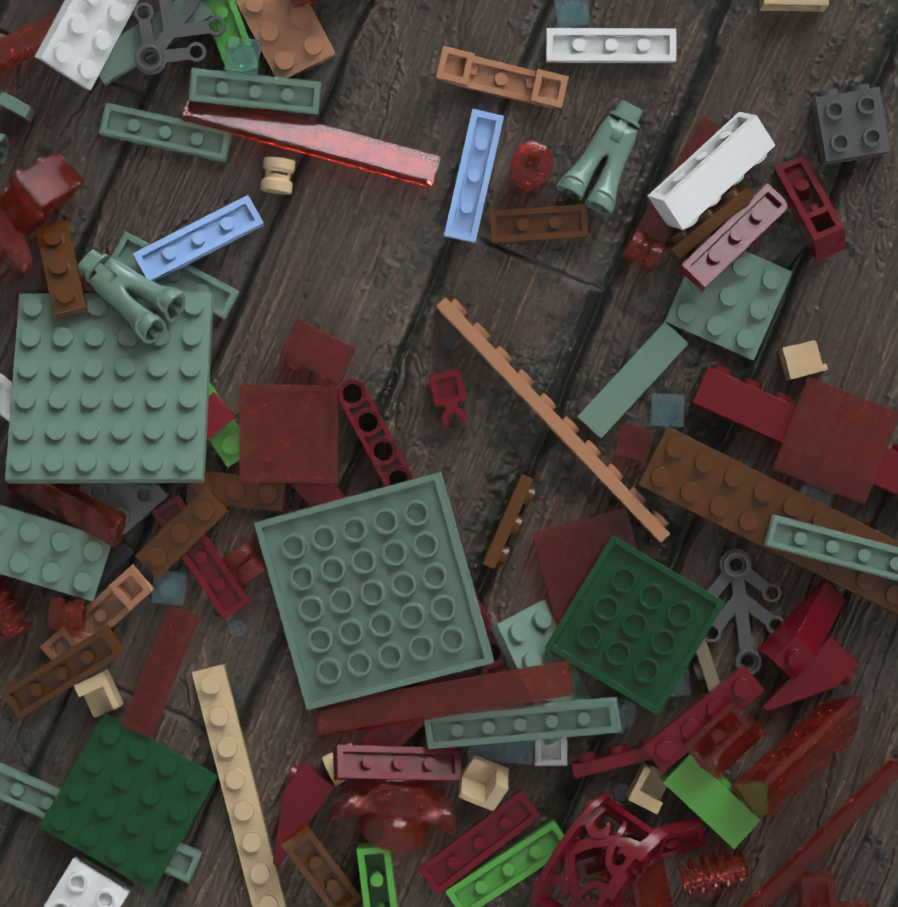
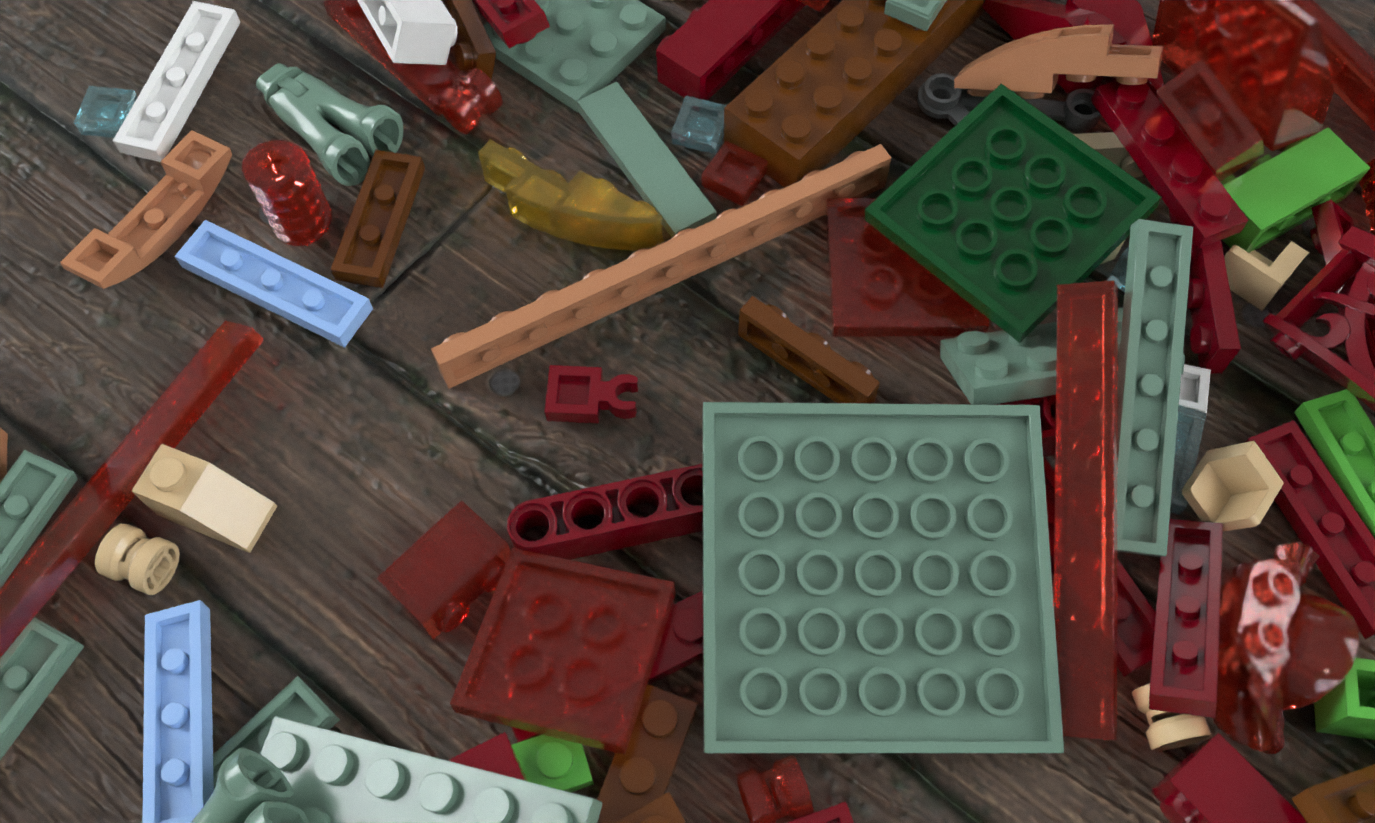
camera: 75 degrees left, 25 degrees down
none -> tan slope [132,444,277,553]
none -> clear yellow slope [478,139,663,251]
none -> nougat slope [954,25,1163,99]

